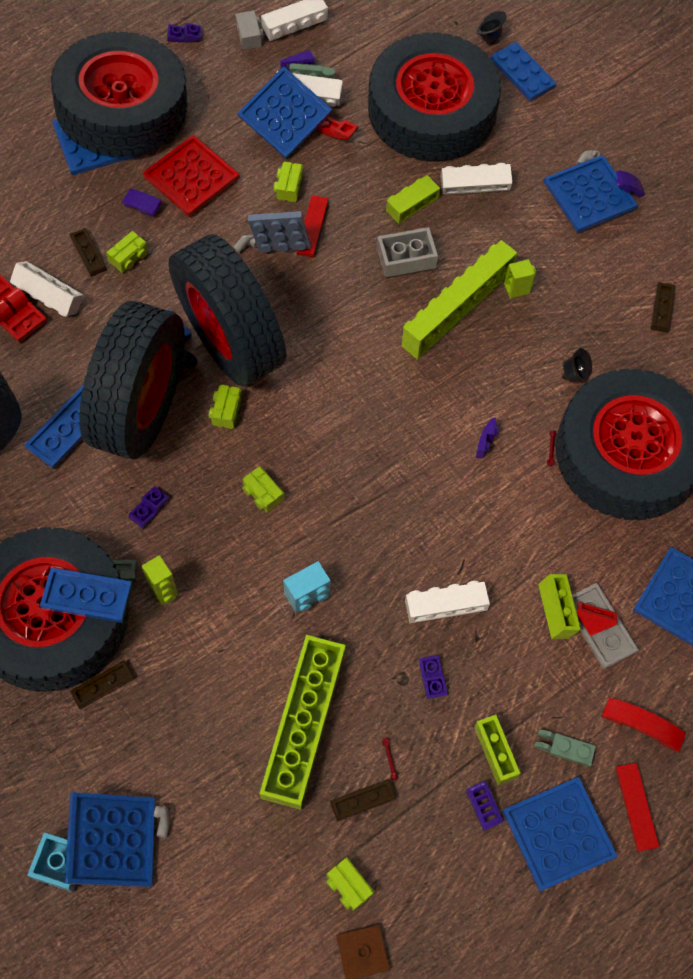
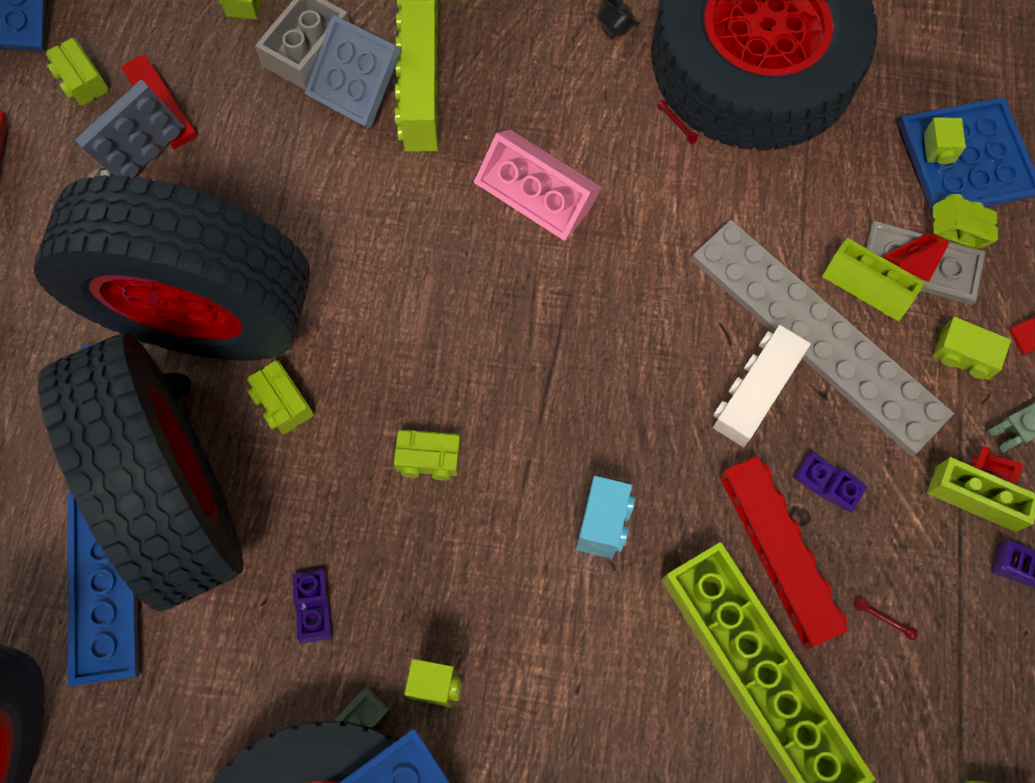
camera: 45 degrees left, 5 degrees up
dark brown tile [330,779,396,822] -> none
dark purple slope [476,418,499,459] -> none
none -> sand blue plate [304,15,402,128]
none -> bright pink slope [474,130,602,241]
none -> light grey plate [691,220,954,457]
none -> red brick [719,456,848,650]
none -> lime brick [923,118,966,164]
none -> lime brick [932,317,1011,380]
none -> lime brick [933,194,998,249]
none -> red bracket [971,446,1023,485]

